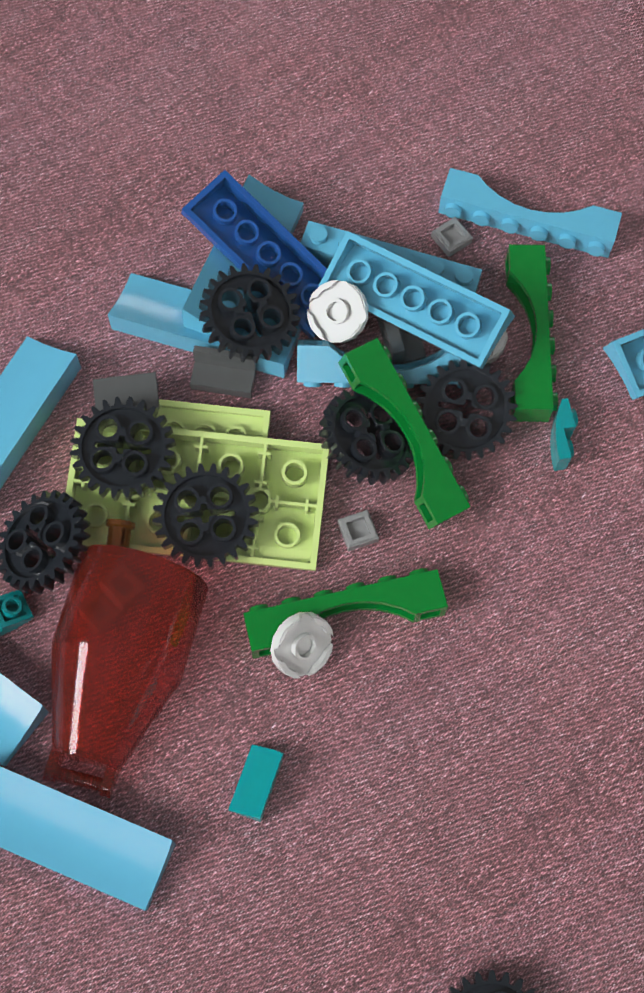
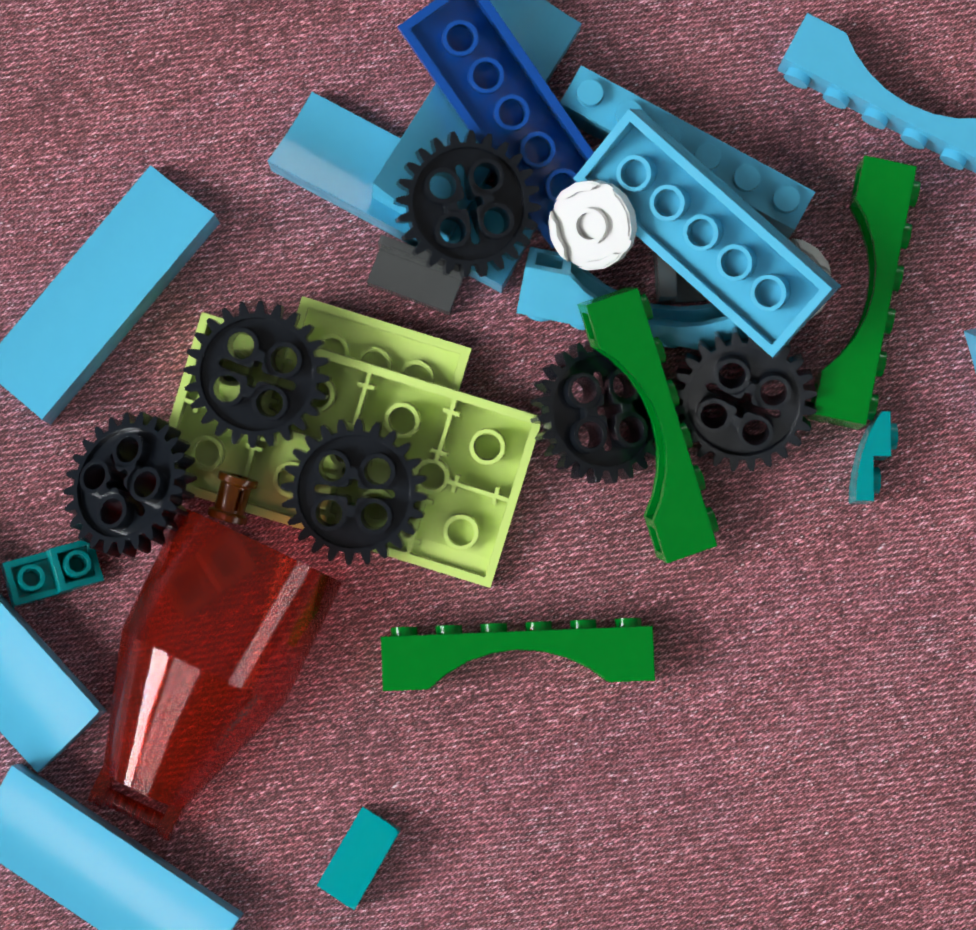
camera: 10 degrees right, 15 degrees up
dark grey panel [93,372,160,411] -> none
white tile [270,612,334,678] -> none
light grey tile [337,510,379,552] -> none
light grey tile [431,217,473,257] -> none

